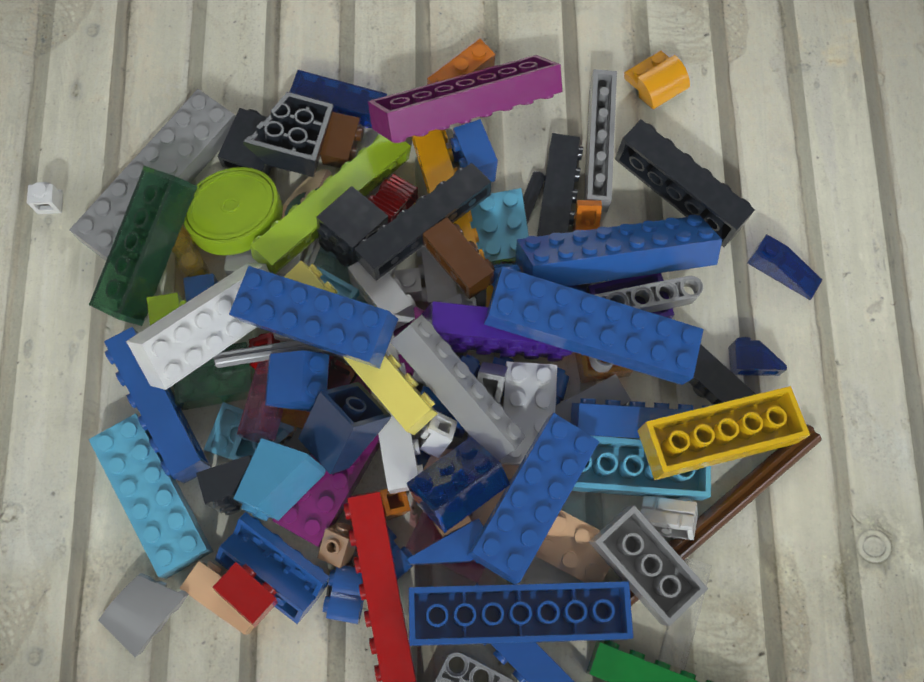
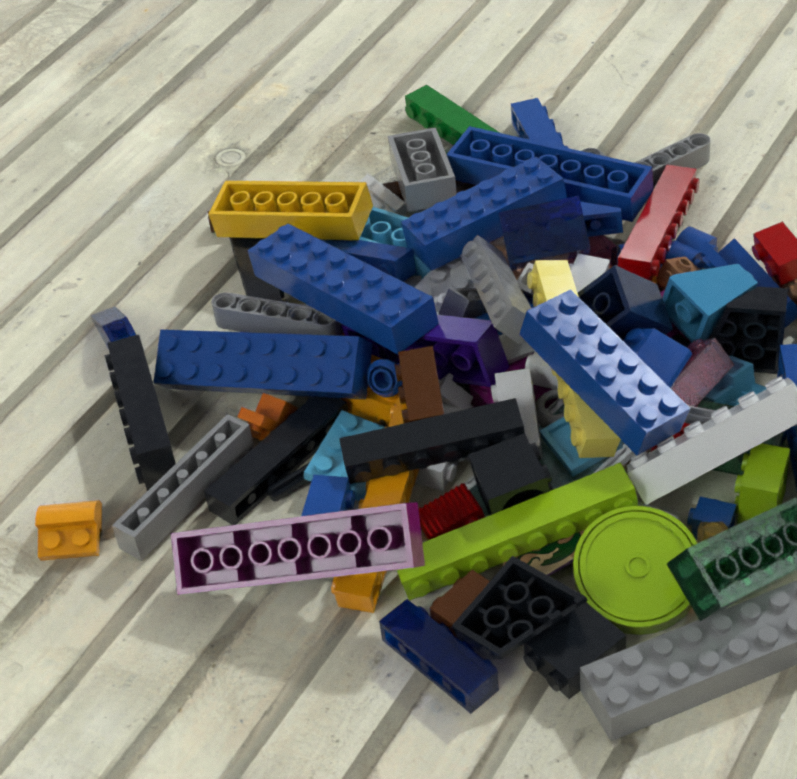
camera: 140 degrees left, 30 degrees down
orange brick [427,39,495,85] -> none
clear blue slope [728,337,787,376] -> none

